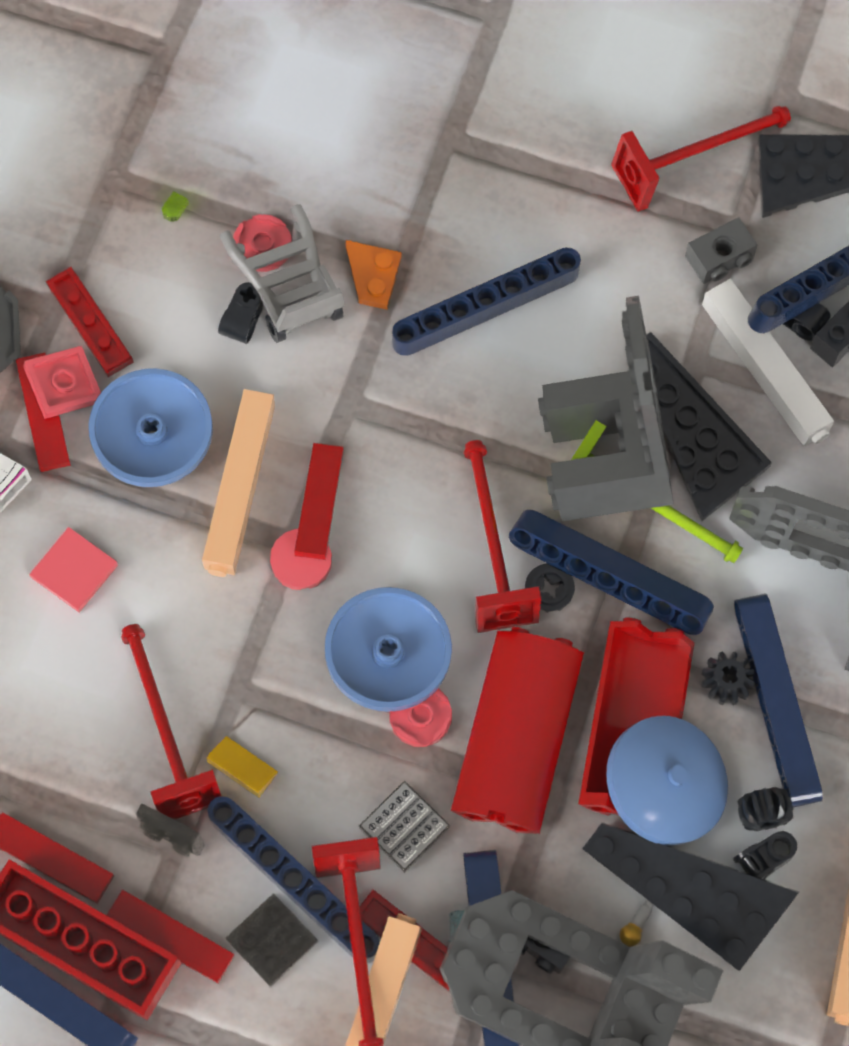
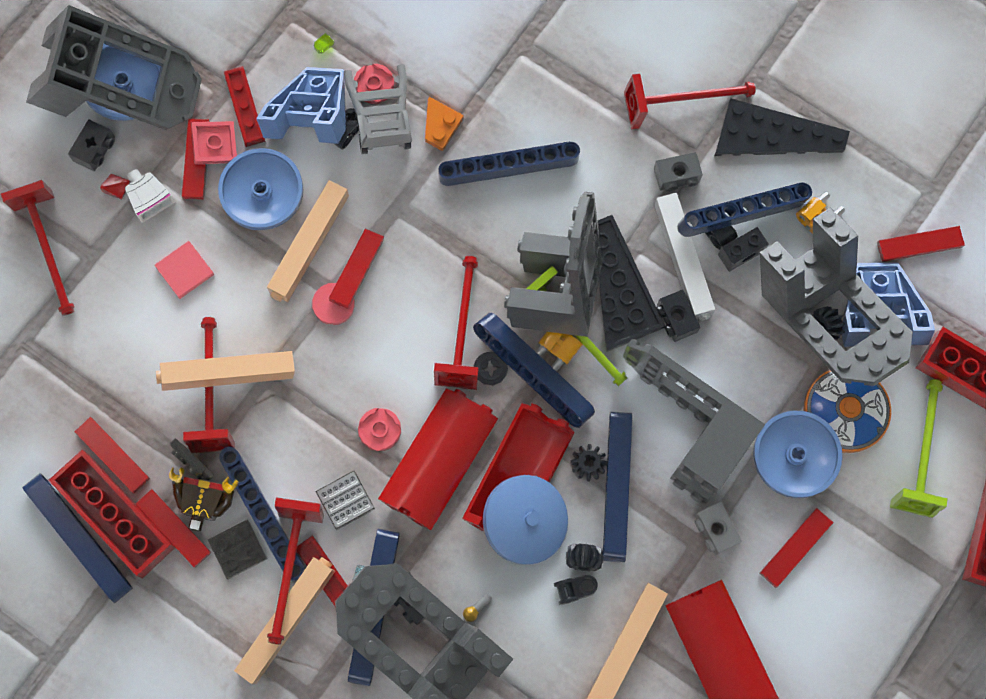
camera: 15 degrees right, 5 degrees up
yellow slope [206,736,278,798] -> none
medium blue dish [325,587,452,711] -> none
black wing [582,822,799,971] -> none
none -> light nougat brick [156,351,295,391]
none -> dark brown torso [169,467,239,531]
none -> medium blue wedge [257,67,346,144]
none -> light orange piece [536,332,583,371]
none -> black brick [657,289,700,342]

